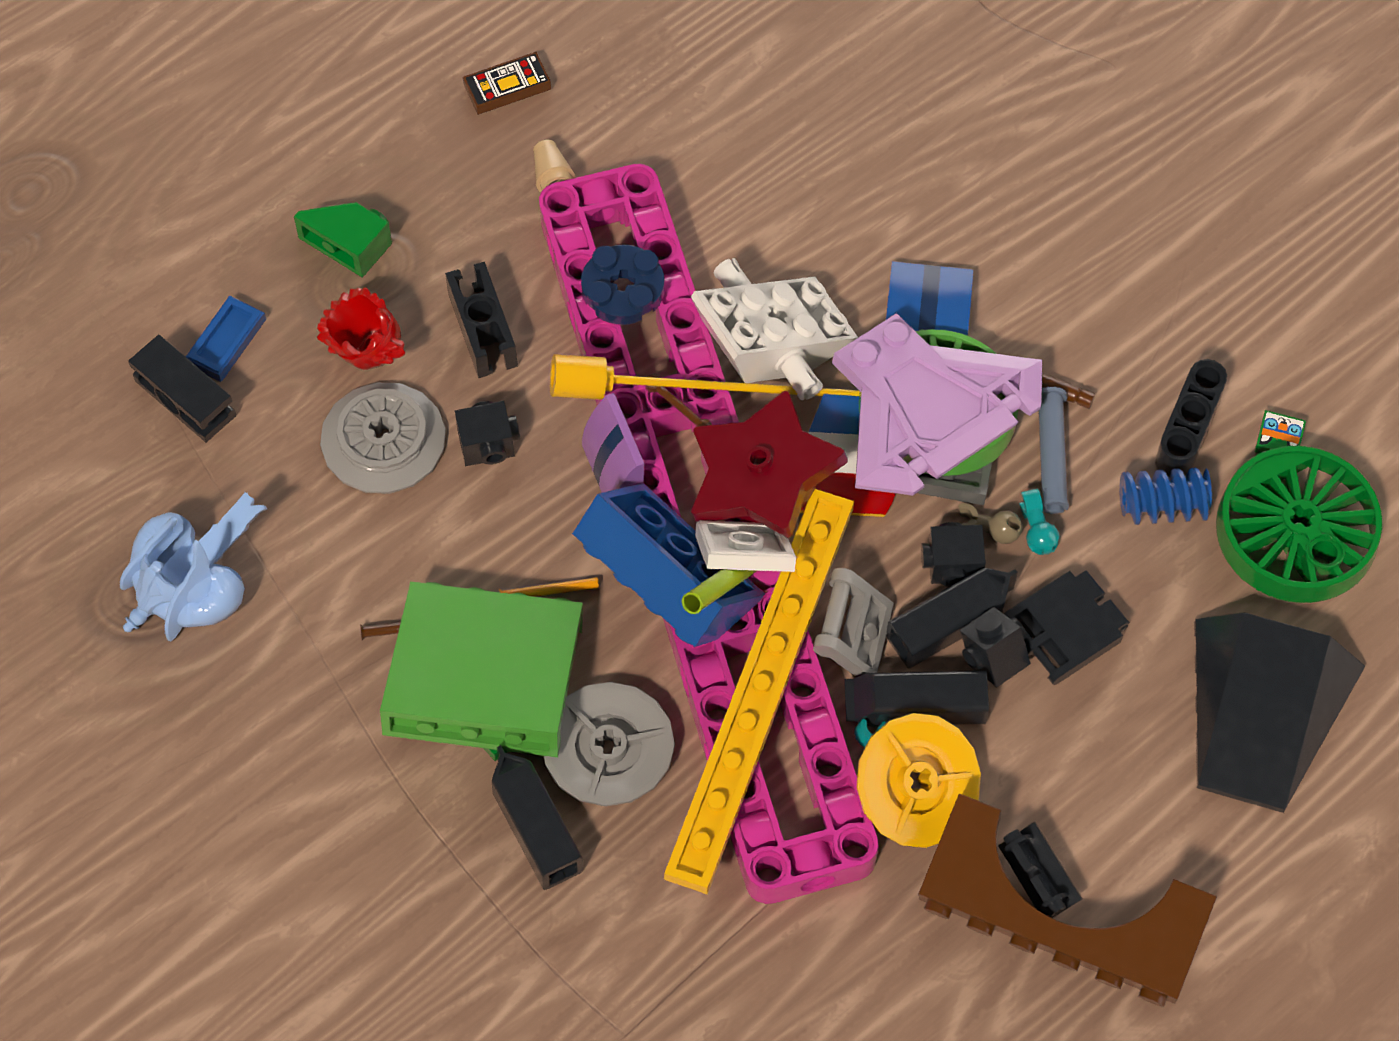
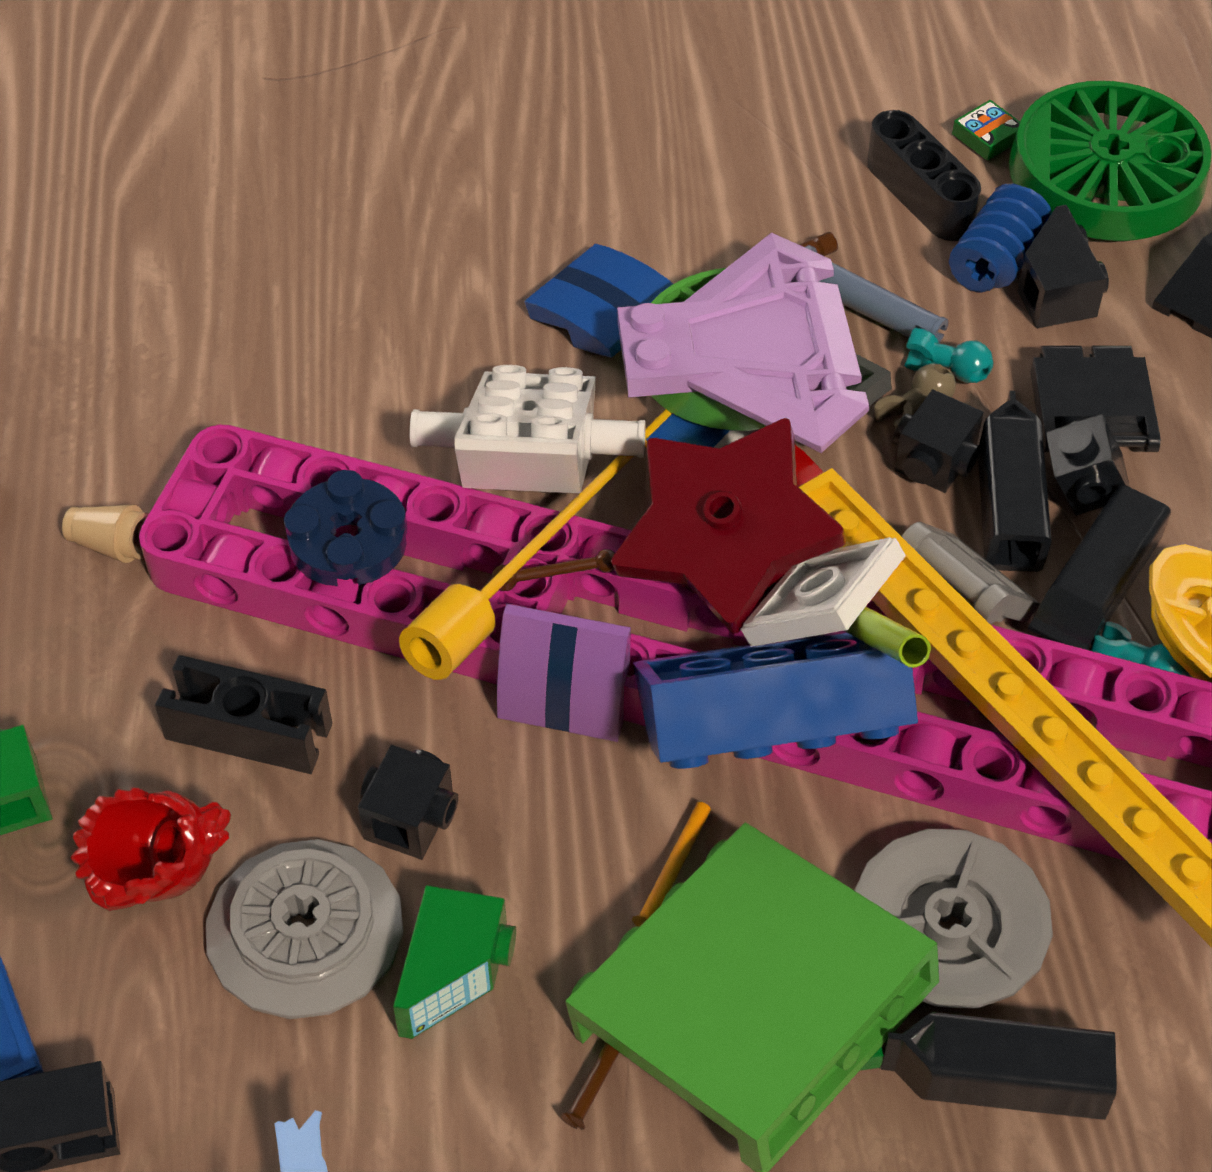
camera: 55 degrees left, 10 degrees down
none -> green slope [393,885,516,1039]
none -> black slope [1017,205,1109,329]

